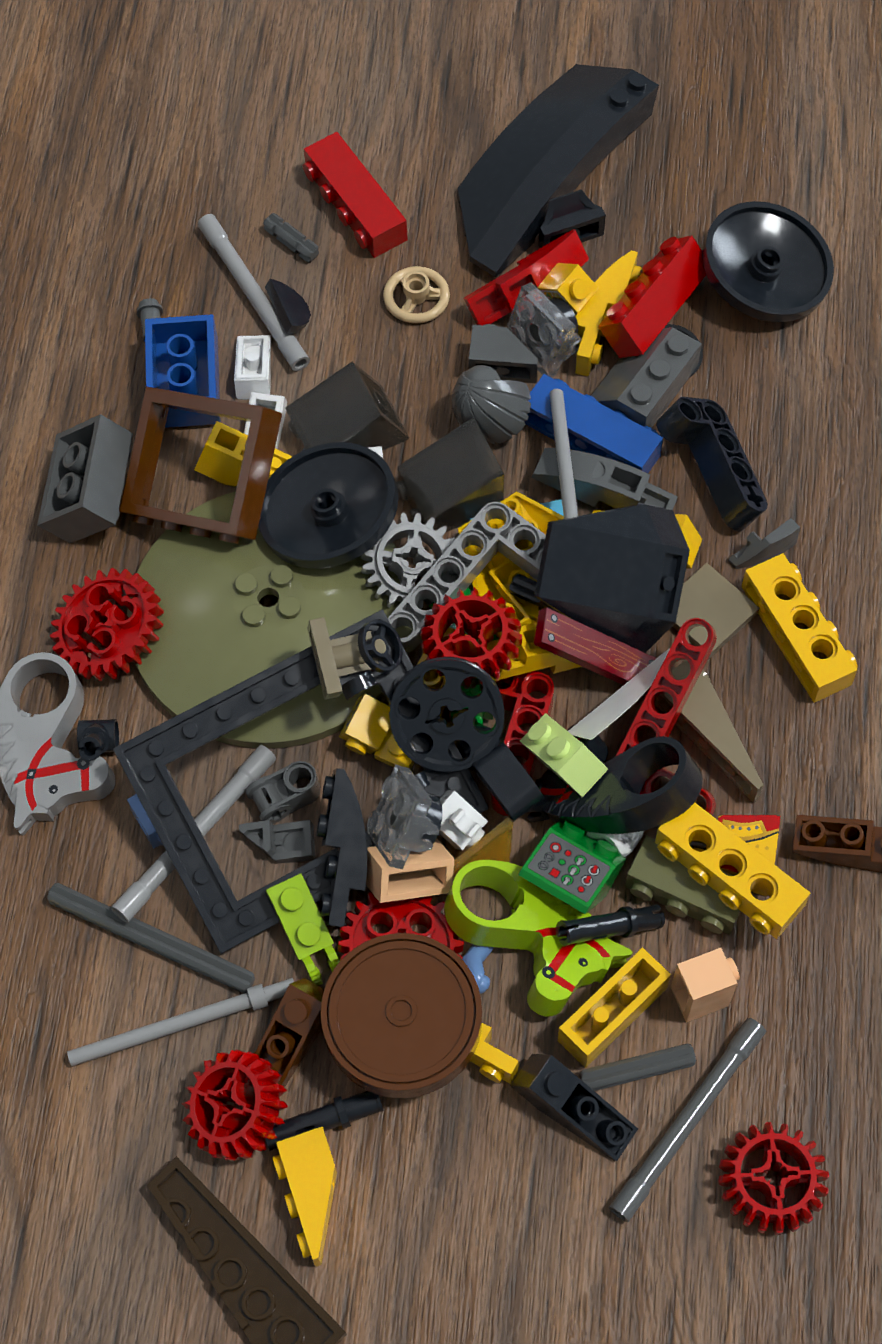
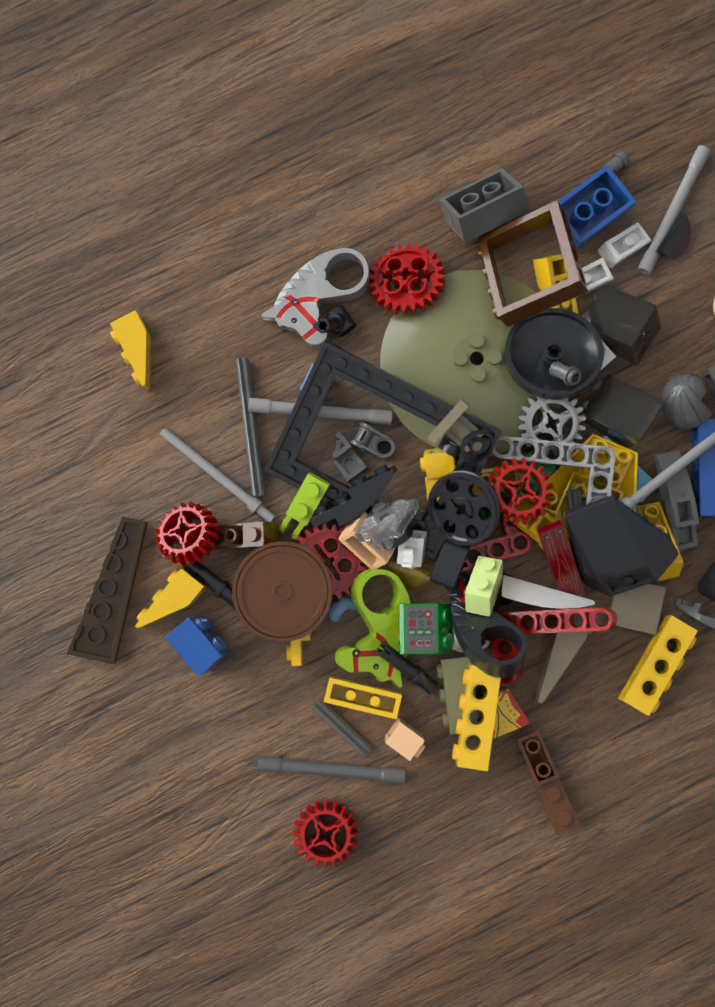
camera: 60 degrees right, 20 degrees up
black slope [510,1054,638,1162] -> none
none -> blue brick [165,616,231,676]
none -> dark grey pin [549,361,581,386]

